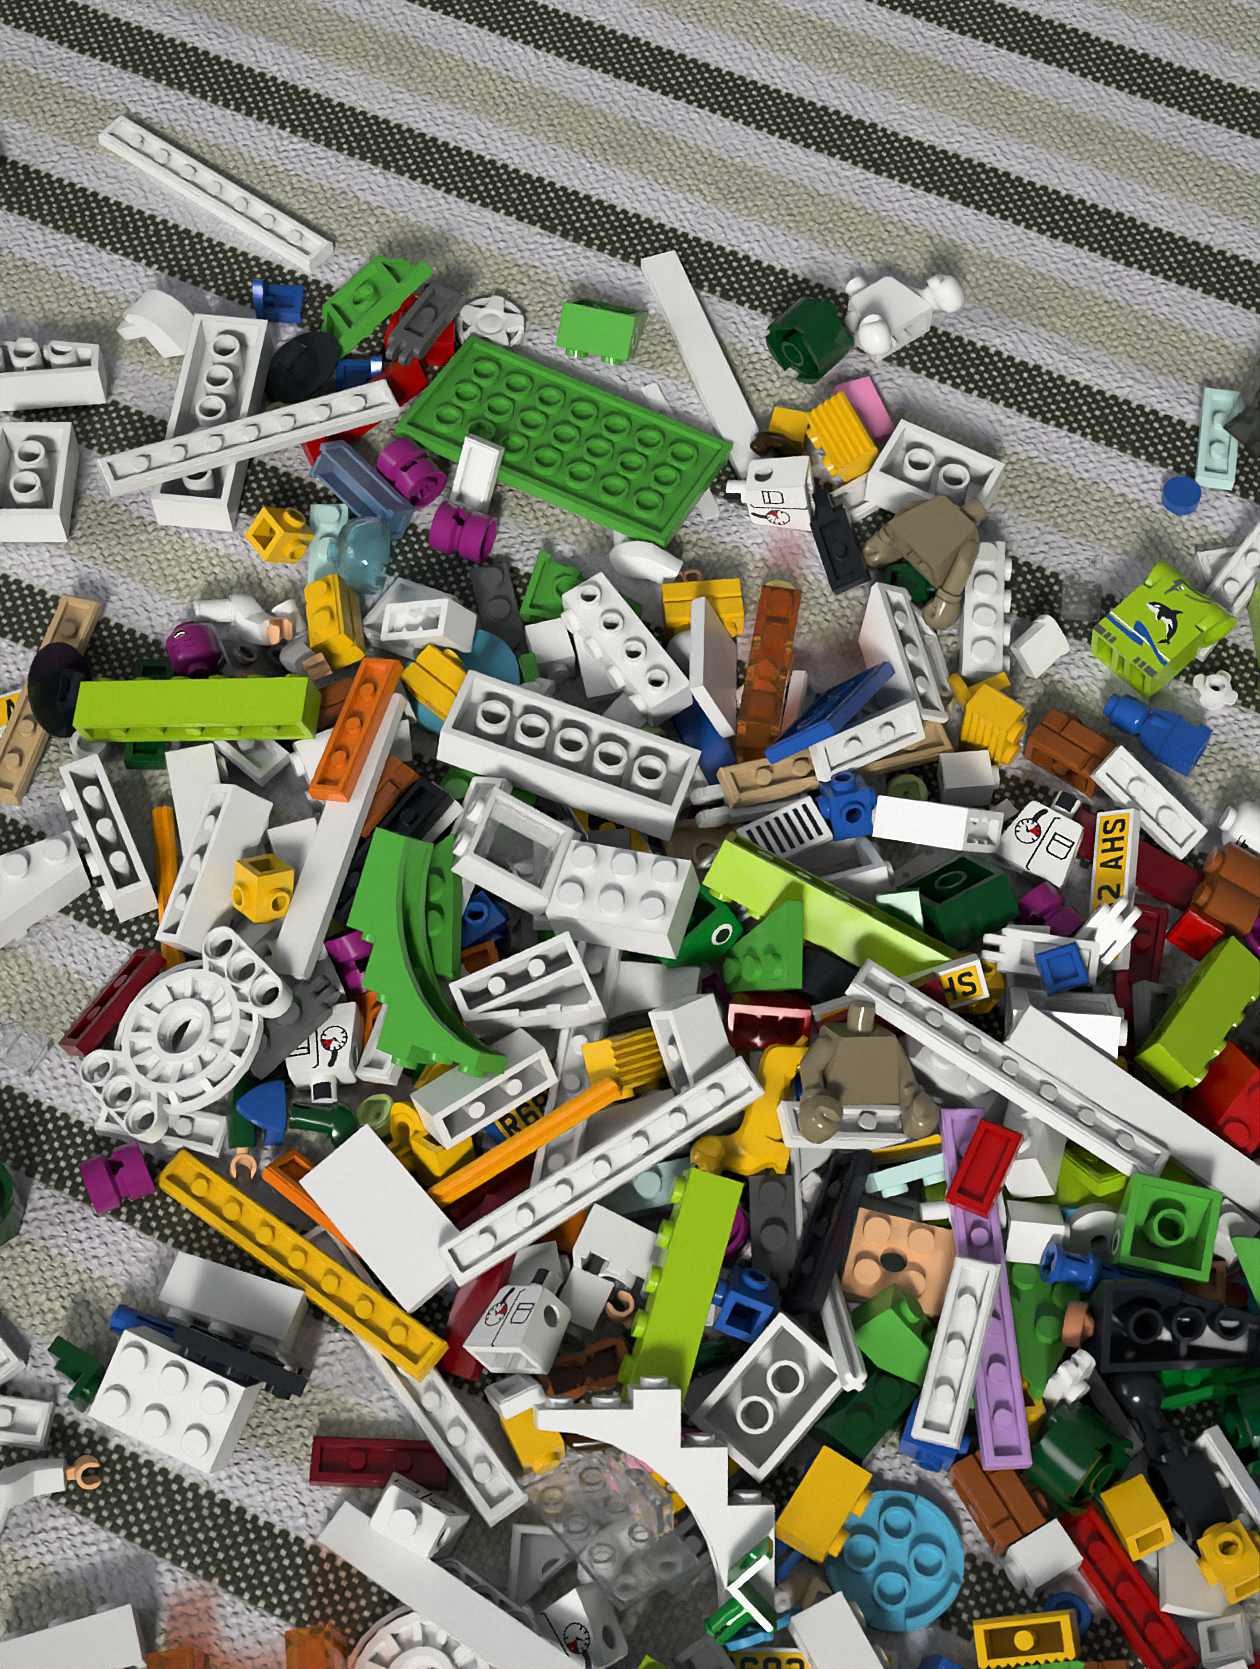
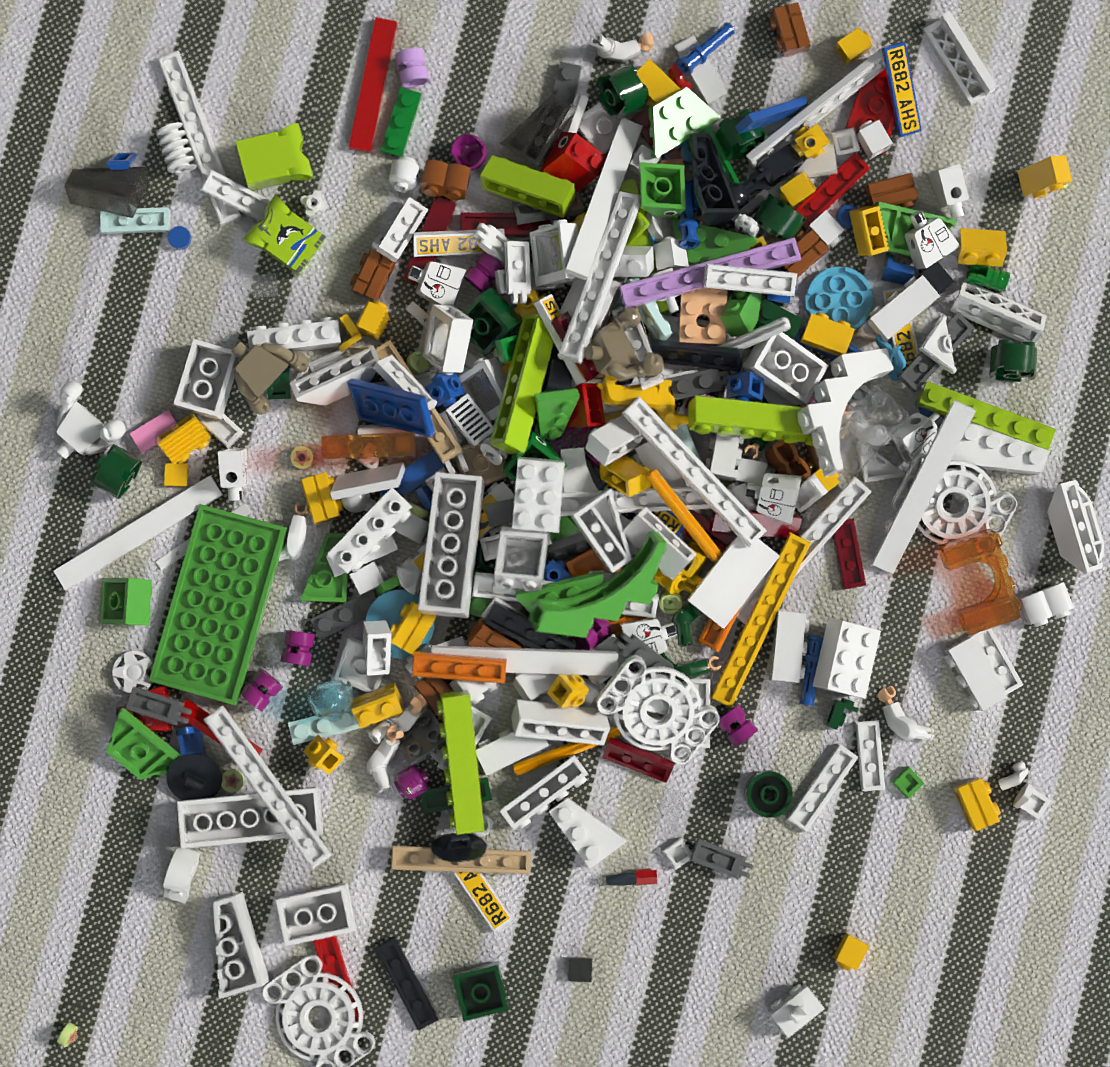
camera: 105 degrees left, 25 degrees up
white tile [98,115,334,273] -> none
black wing [172,1321,312,1400] -> none
blue tile [236,1080,286,1146] -> none
blue tile [252,279,306,323] -> none
sand blue container [309,440,415,543] -> none
white torso [368,1471,471,1559] -> none
white tile [449,434,505,514] -> none
green bracket [703,1536,777,1646] -> none
dark brown arm [749,430,804,457] -> none
black hinge [809,488,872,595] -> none
white brick [936,750,1000,807] -> none
red tile [945,1118,1024,1220] -> none
white tile [1010,615,1070,679] -> none
blue tile [1033,941,1090,997] -> none
nougat tile [1062,1300,1095,1349] -> none
blue piece [1103,693,1213,777] -> none
red tile [1165,904,1226,962] -> none

